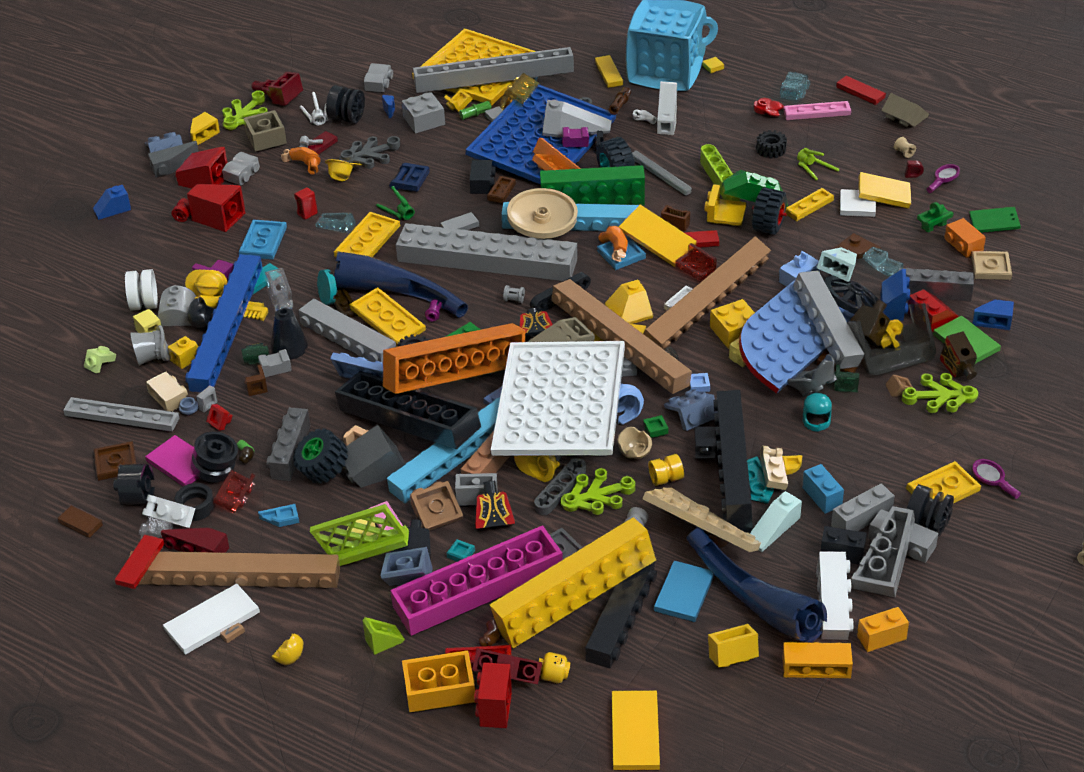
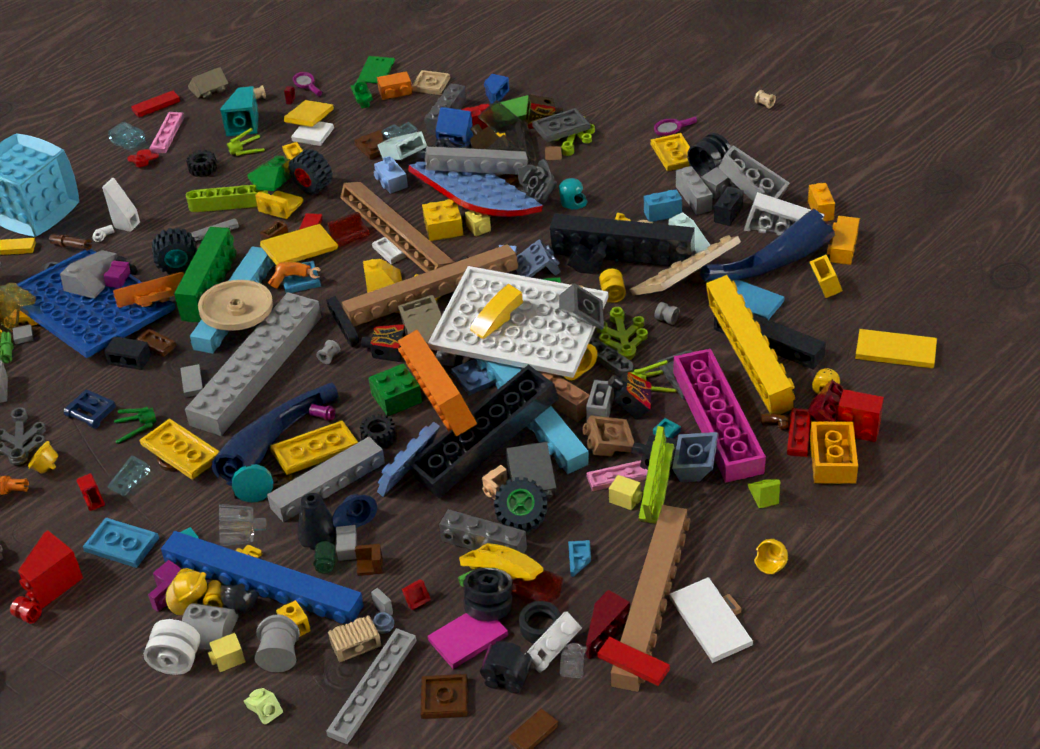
camera: 75 degrees left, 0 degrees up
none -> teal slope [220,86,259,137]
none -> dark blue piece [332,494,377,529]
none -> yellow slope [459,543,544,581]
none -> yellow slope [470,284,523,339]
none -> dark grey tile [533,108,590,142]
none -> dark grey slope [559,283,604,330]
none -> lime plant [630,360,676,393]

